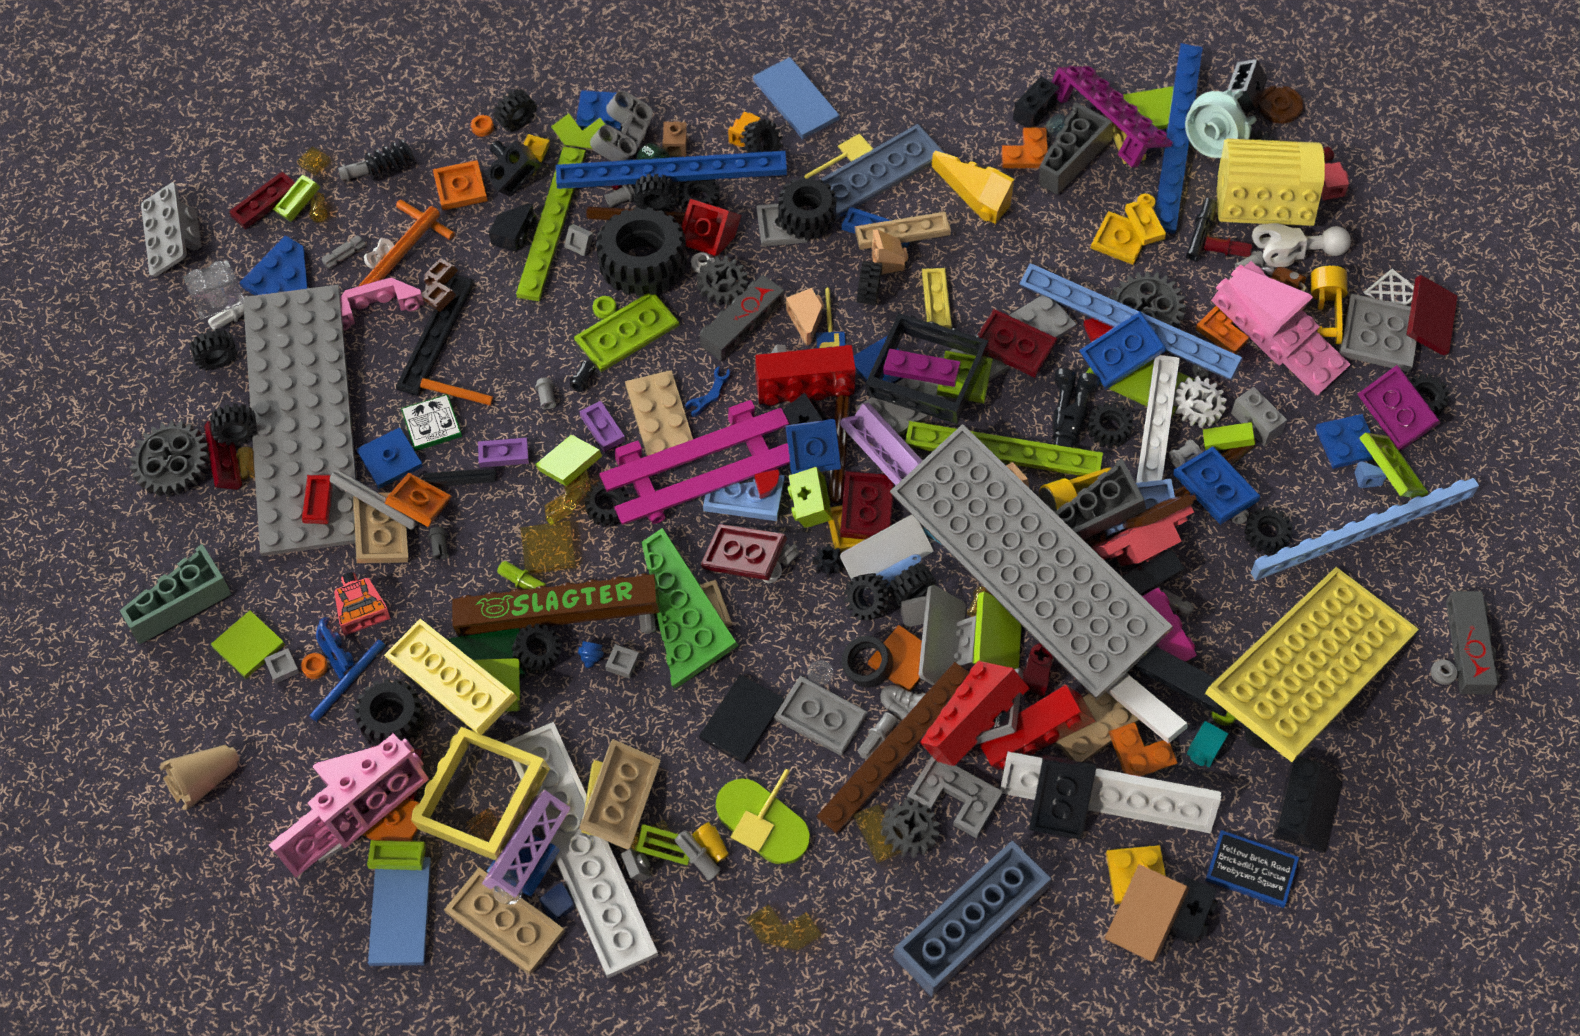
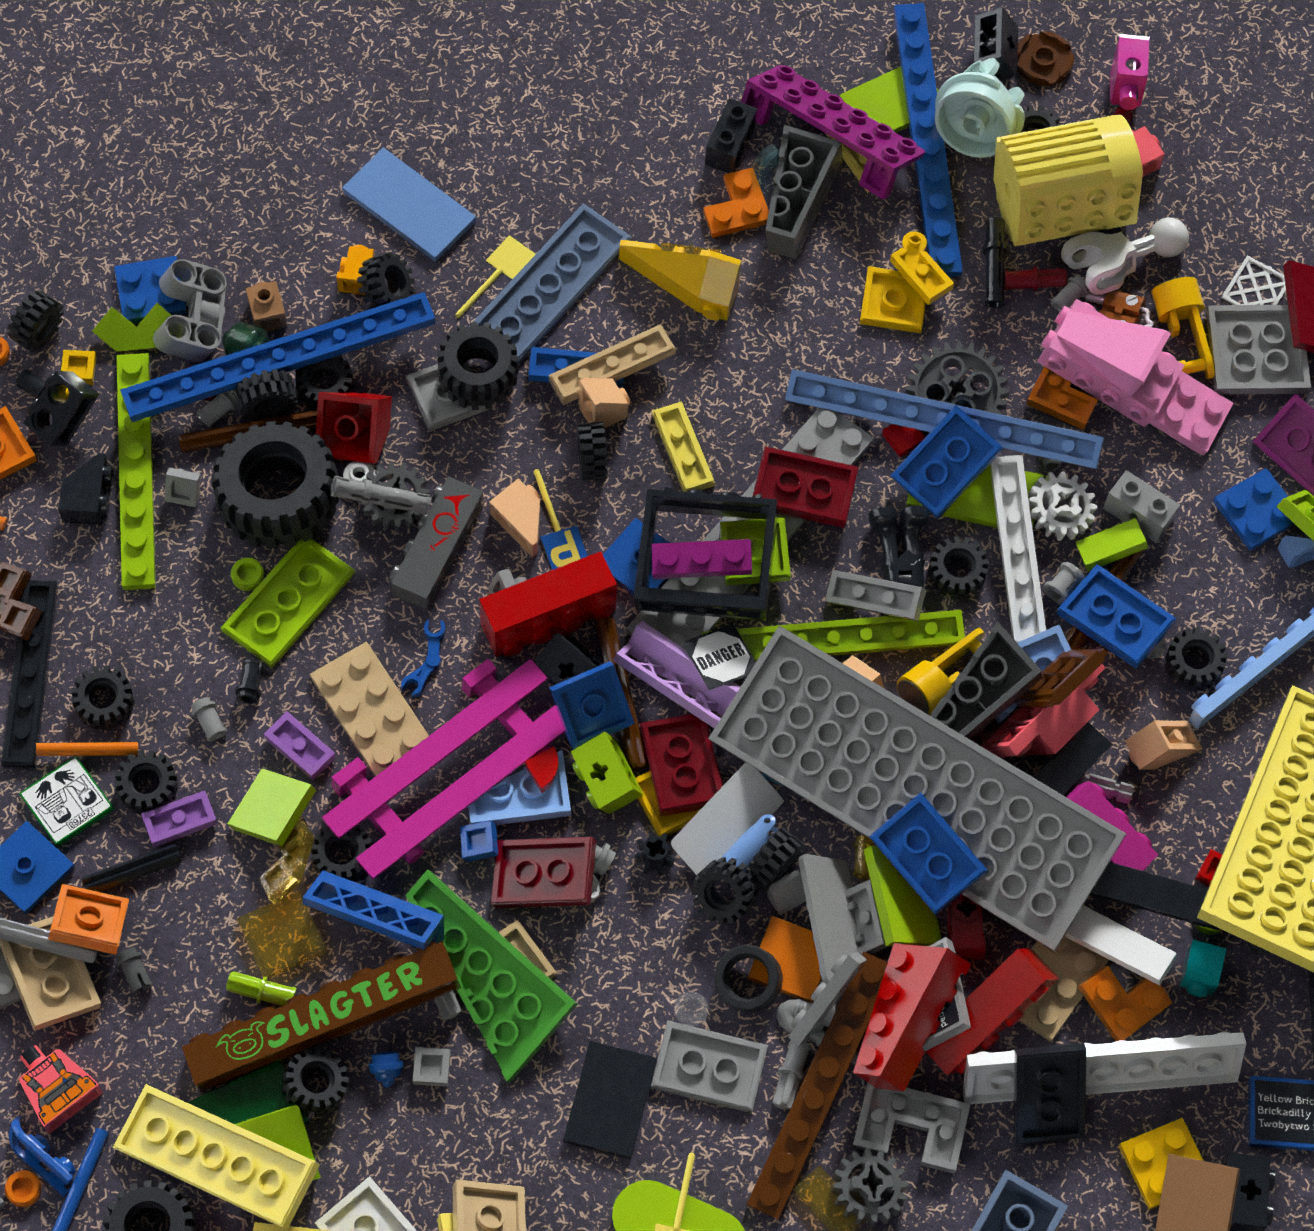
camera: 20 degrees left, 5 degrees up
none -> black tyre [71,666,134,730]
none -> black tyre [114,750,178,814]
none -> blue fence [302,870,444,950]
none -> light grey pin [331,476,431,515]
none -> blue plate [460,820,498,862]
none -> sticker [682,623,756,690]
none -> light grey plate [788,952,867,1046]
none -> light grey plate [825,570,926,621]
none -> blue tile [869,792,988,915]
none -> dark pink torso [1110,34,1149,110]
none -> light nougat slope [1125,720,1202,770]

